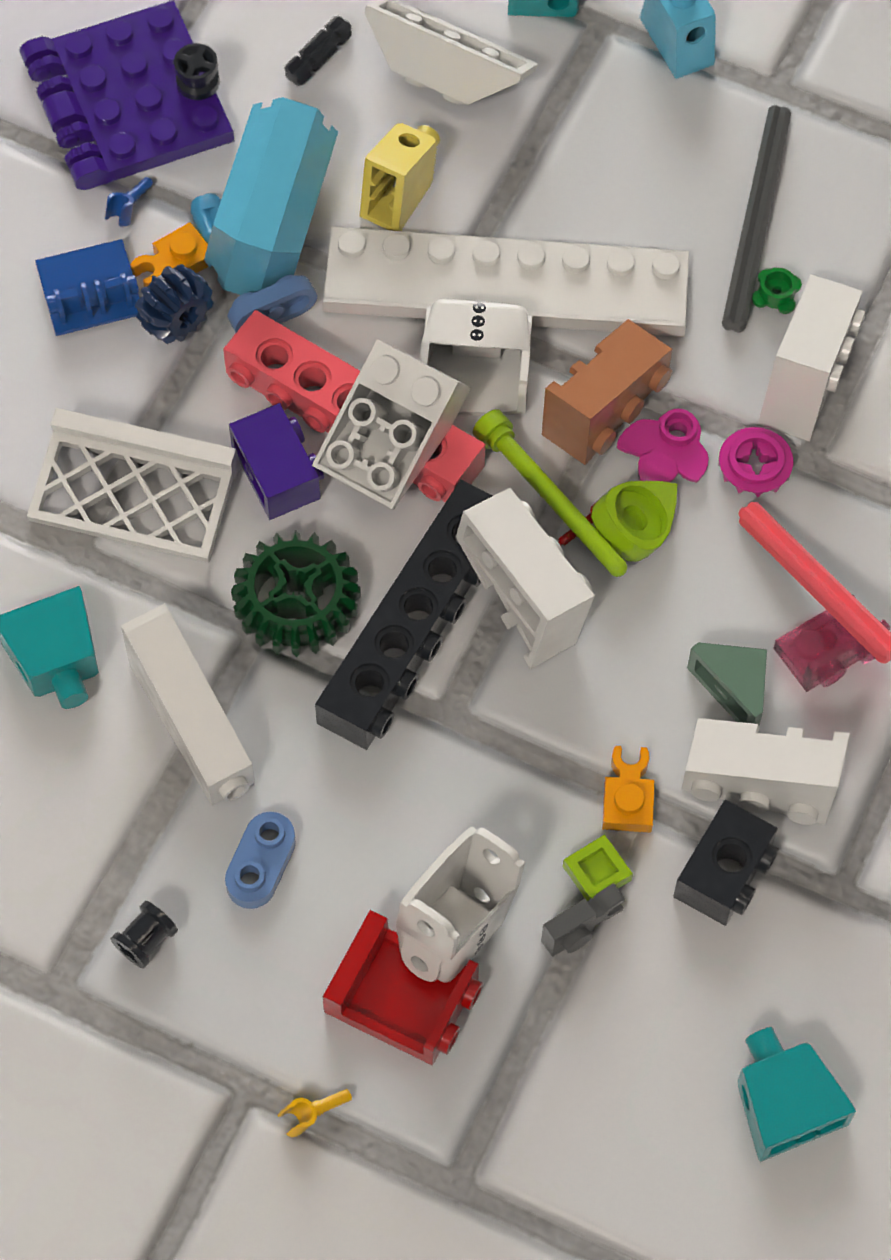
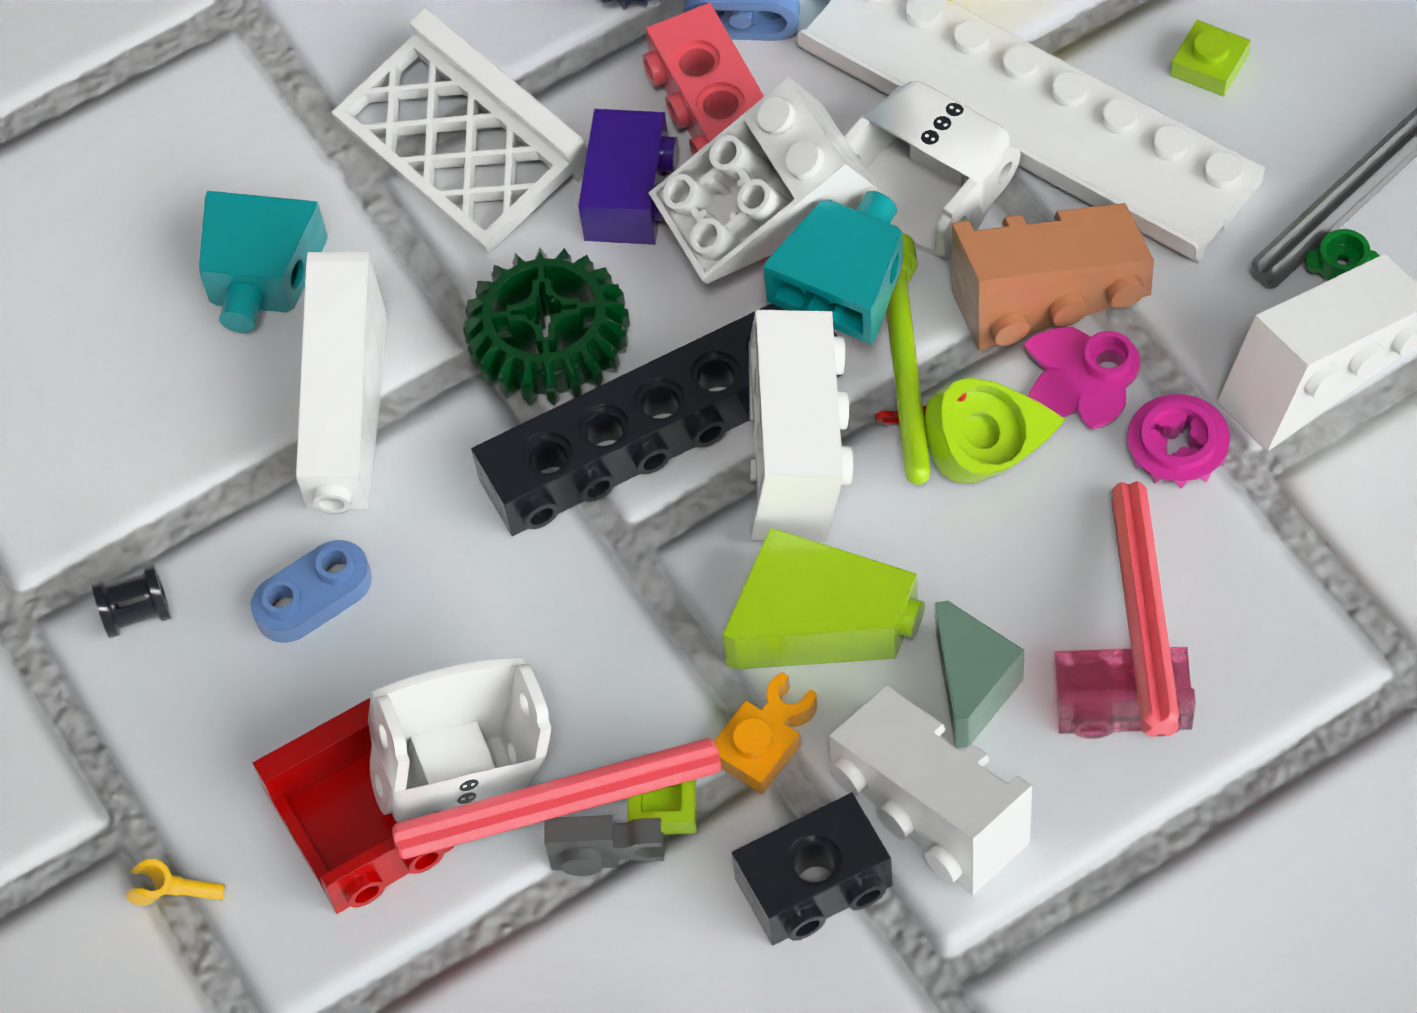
camera: 40 degrees right, 5 degrees down
none -> coral axle [392,738,721,859]
none -> lime slope [722,527,925,670]
none -> teal torso [763,191,903,345]
none -> lime plate [1170,20,1251,97]

